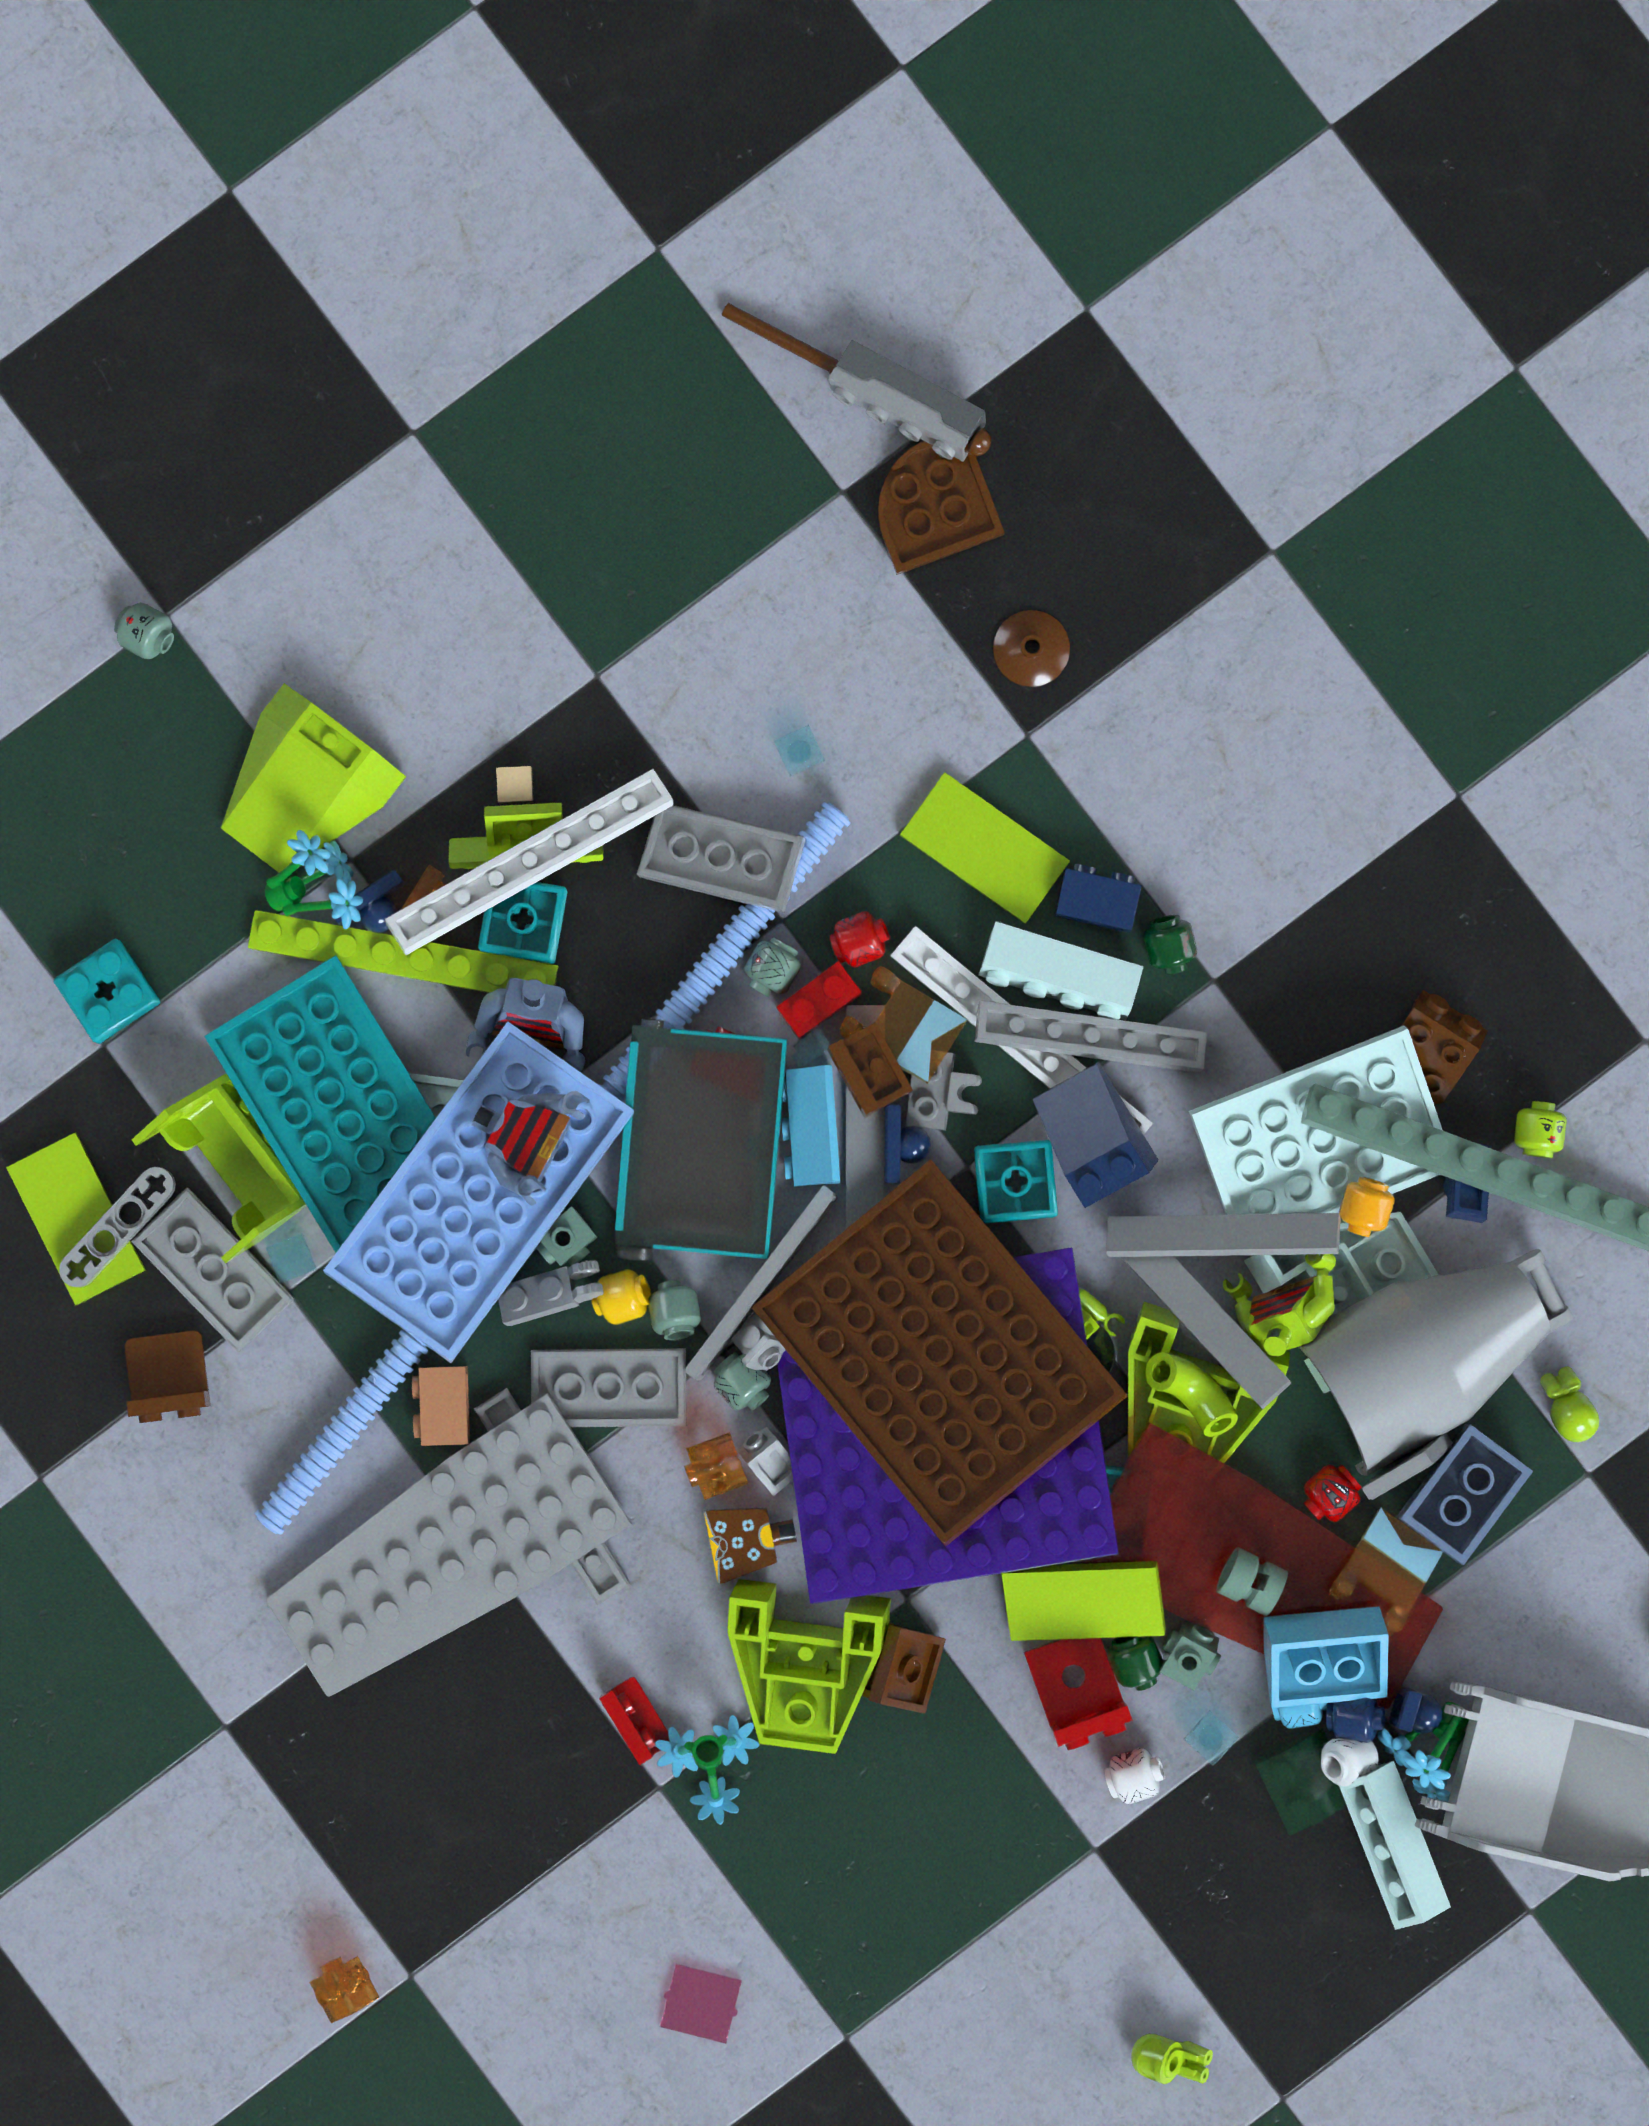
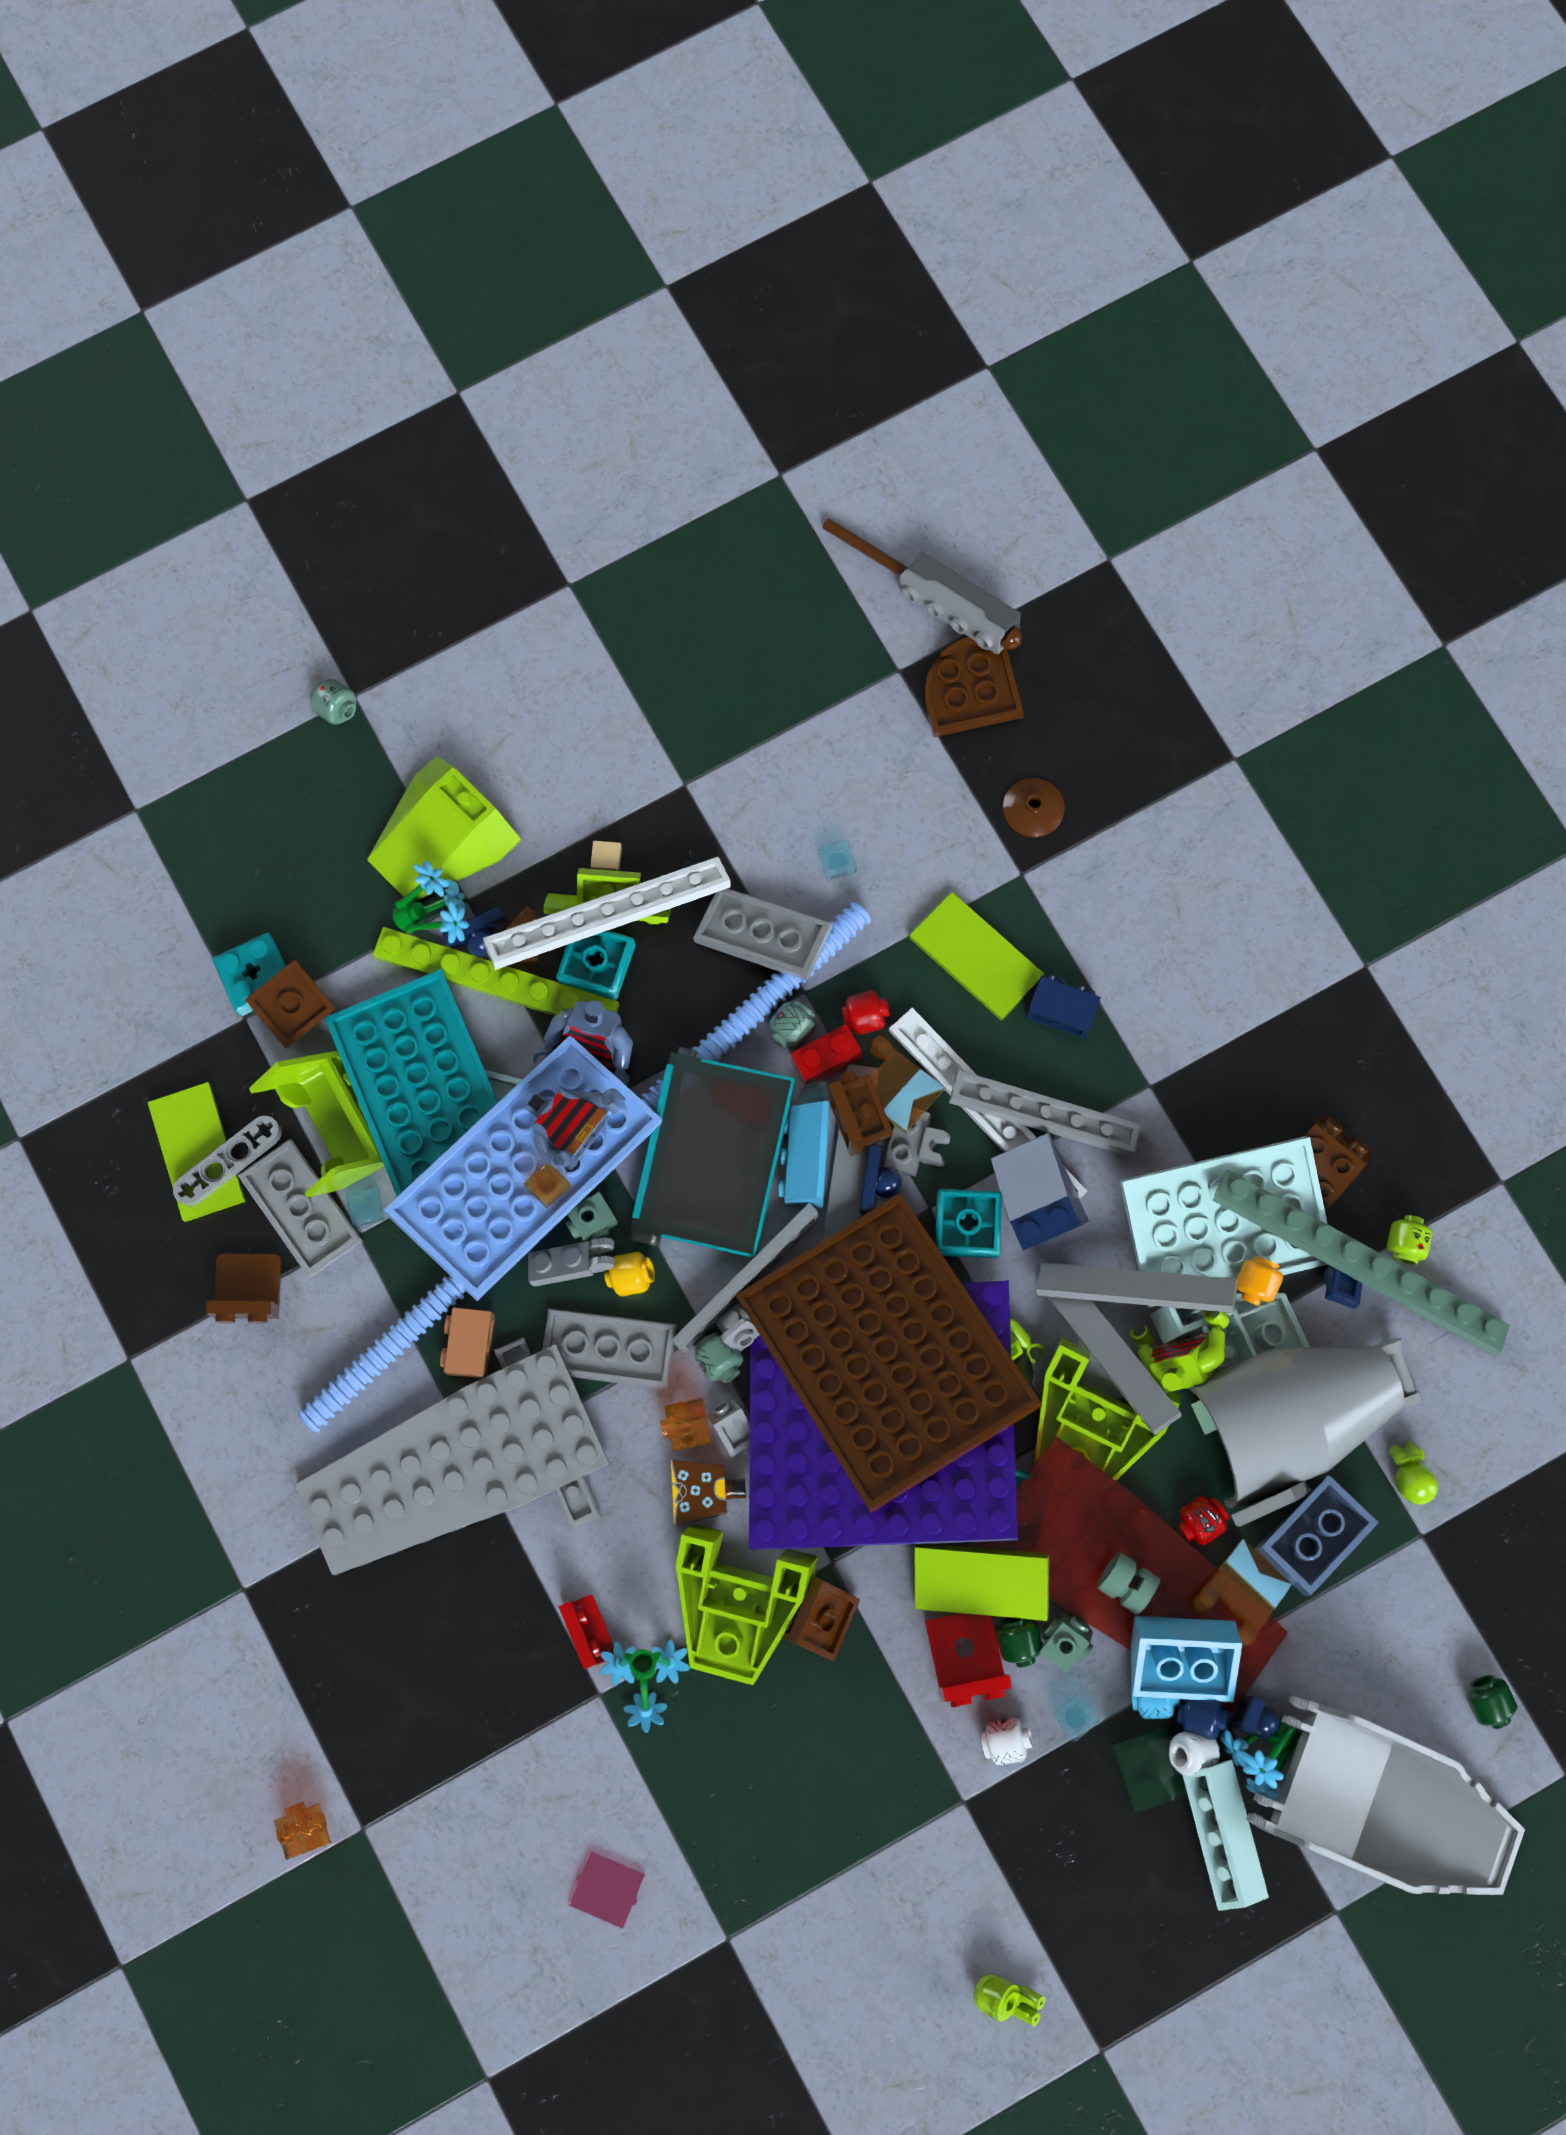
camera: 10 degrees right, 10 degrees down
sand green head [648,1280,701,1340] -> none
light aqua brick [978,922,1143,1020] -> none
dark green head [1143,915,1197,974] -> none
lime cylinder [1145,1352,1238,1437] -> none
none -> reddish brown bracket [245,959,336,1049]
none -> clear orange tile [524,1163,571,1209]

